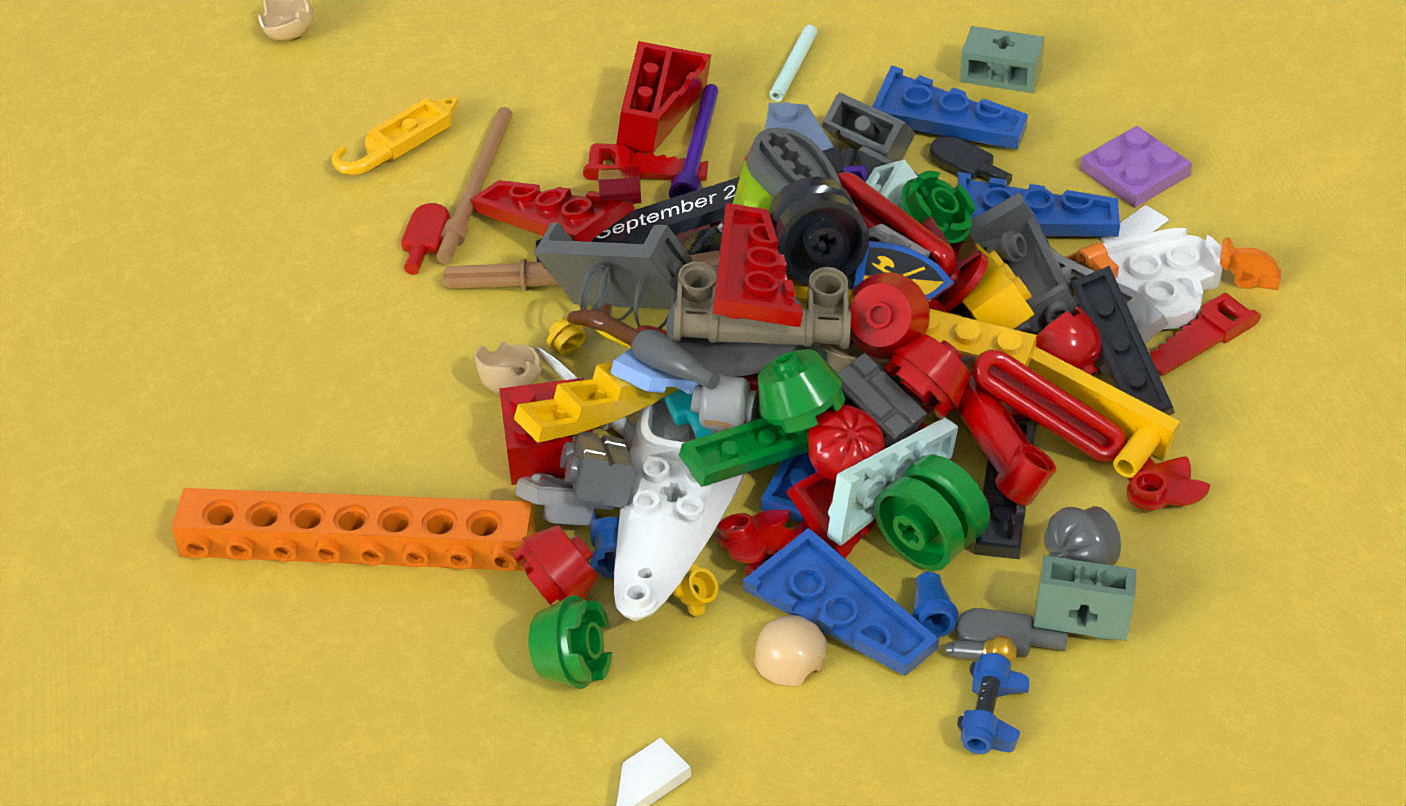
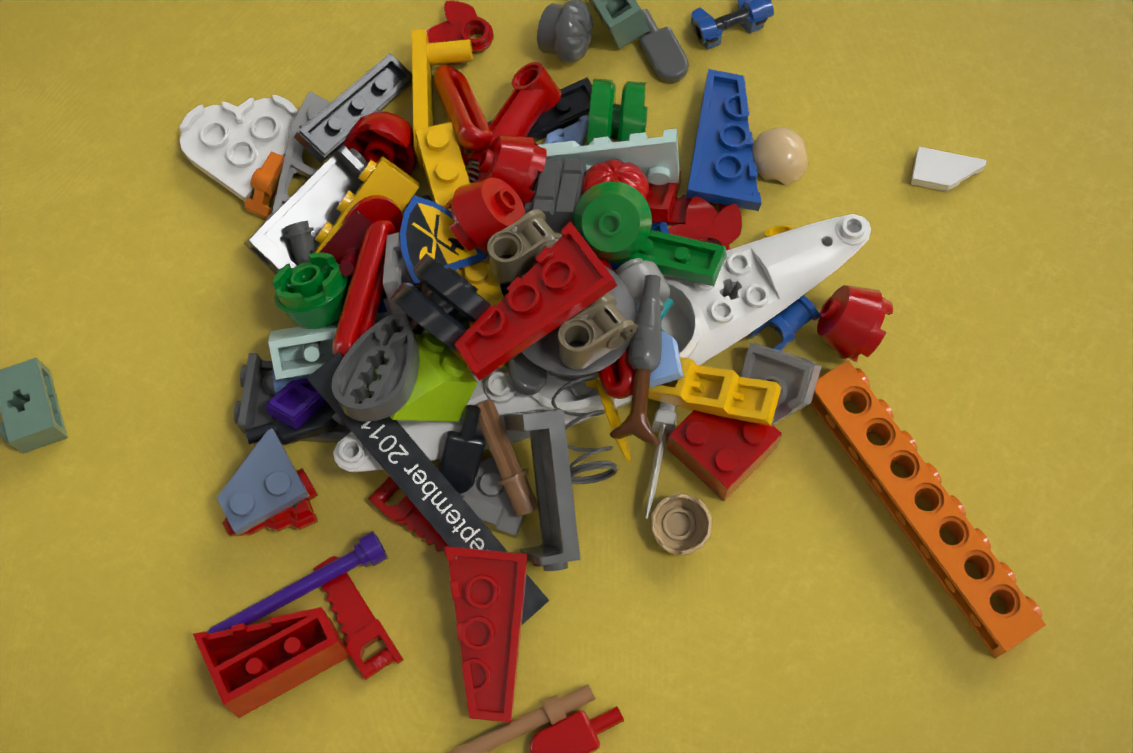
camera: 125 degrees left, 25 degrees up
medium nougat axle [443,259,561,291] -> none
green cone [528,595,612,689] -> none
yellow plate [547,317,586,355] -> none
dark grey brick [560,431,636,508] -> none
dark red slope [598,166,641,204] -> none
light aqua piece [769,25,818,102] -> none
dark grey brick [822,92,915,162] -> none
blue wing [872,65,1028,150] -> none
blue cone [913,572,958,638] -> none
black piece [929,136,1012,186] -> none
piece [946,635,1017,664] -> none
blue wing [957,172,1120,237] -> none
medium lavender plate [1080,126,1192,208] -> none
white sticker [1101,205,1169,242] -> none
red piece [1150,293,1261,376] -> none
orange piece [1220,237,1281,290] -> none

